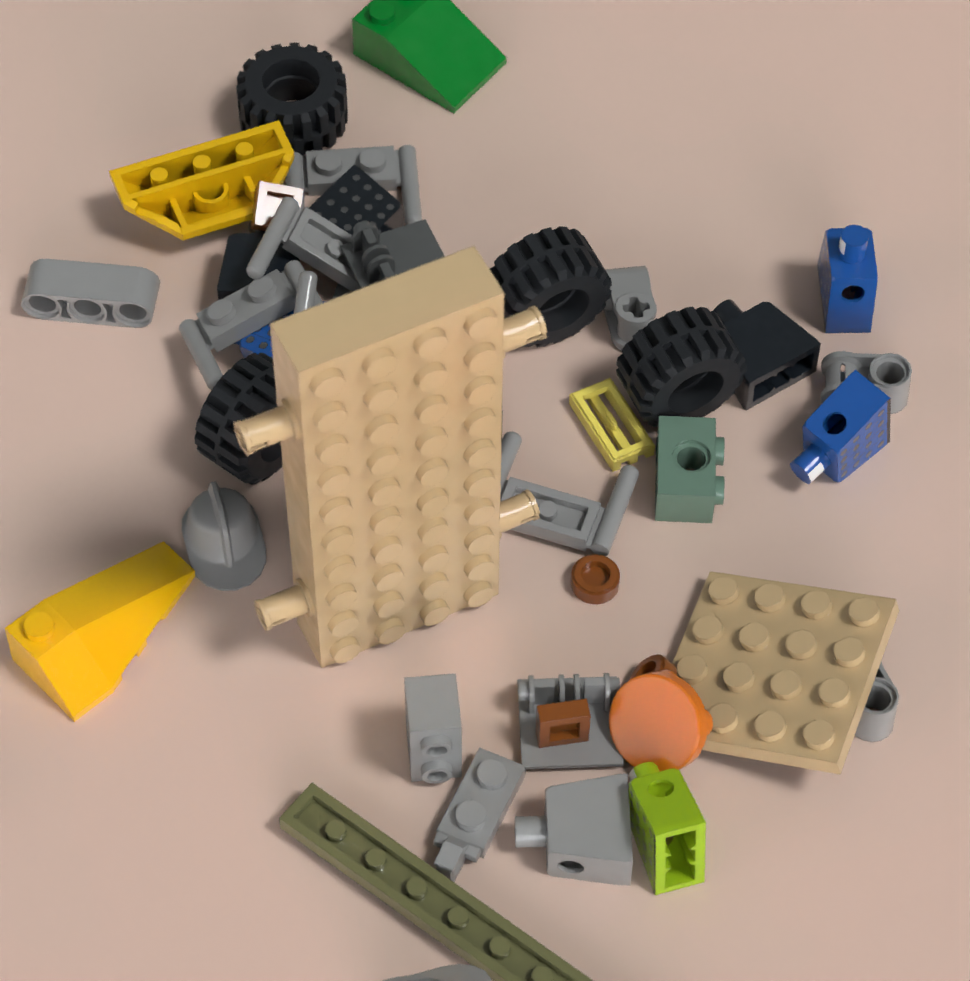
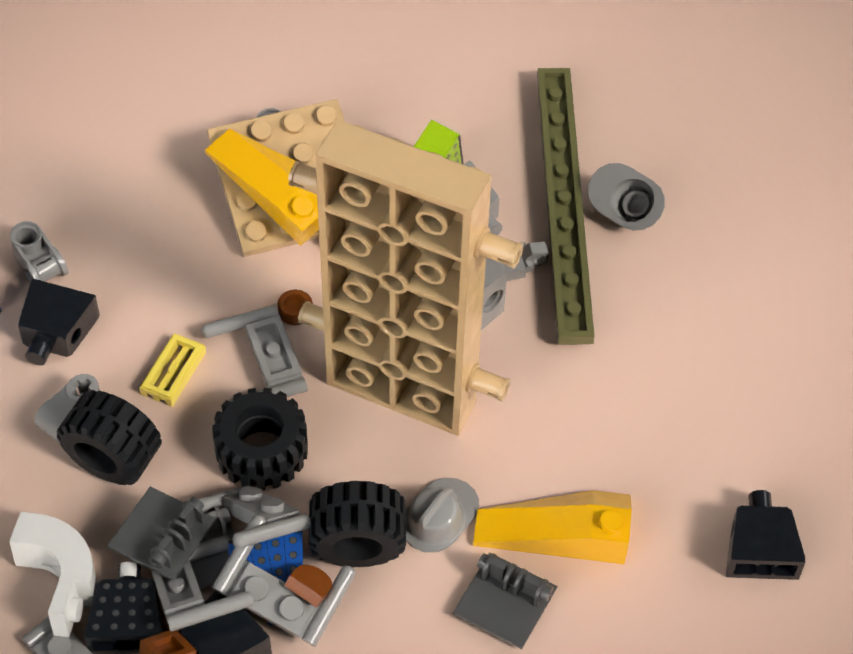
camera: 130 degrees left, 0 degrees up
black tyre [616,307,747,427] -> none
sand green brick [655,416,725,523] -> none
blue torso [790,370,891,484] -> none
none -> white arch [9,512,97,637]
none -> yellow wedge [205,128,319,246]
none -> dark orange tile [284,564,332,607]
none -> dark grey hinge [453,552,558,650]

